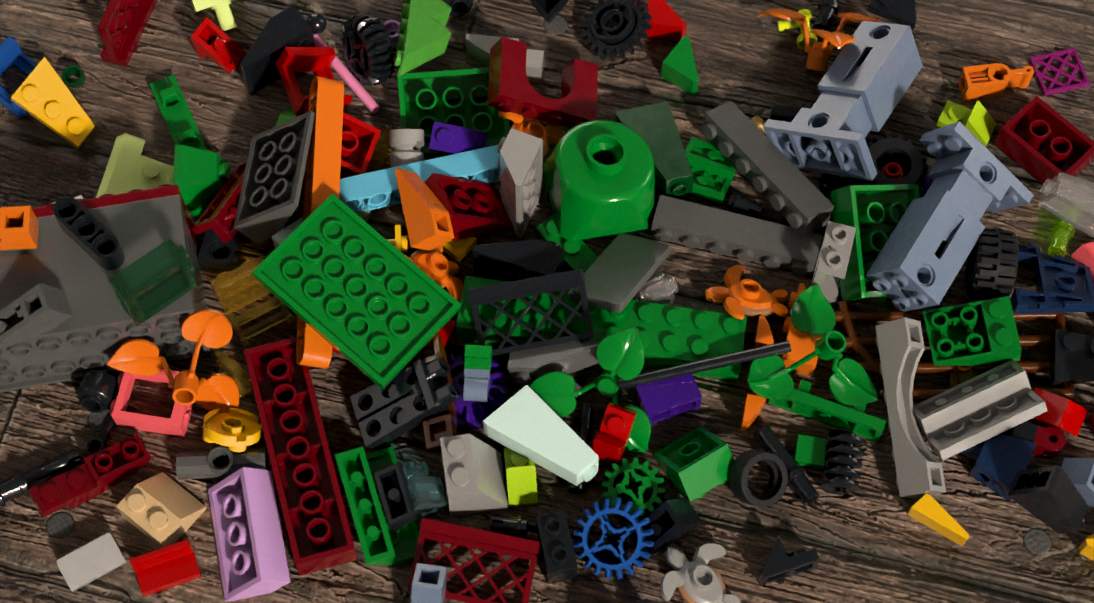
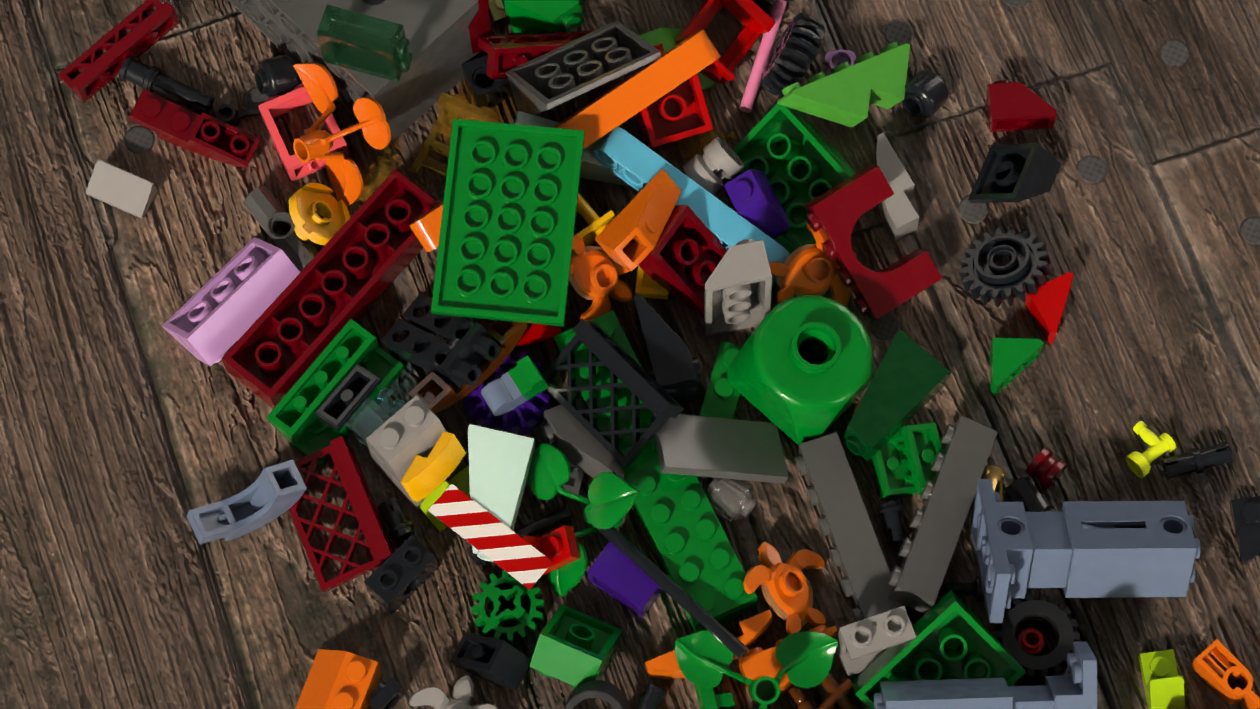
camera: 60 degrees right, 5 degrees up
tan slope [116,472,207,548] -> none
red panel [129,539,202,597] -> none
blue gear [573,497,654,579] -> none
orange plant [757,8,881,71] -> none
none -> yellow slope [401,431,466,502]
none -> sticker [428,484,553,590]
none -> dark red wheel [1025,447,1067,489]

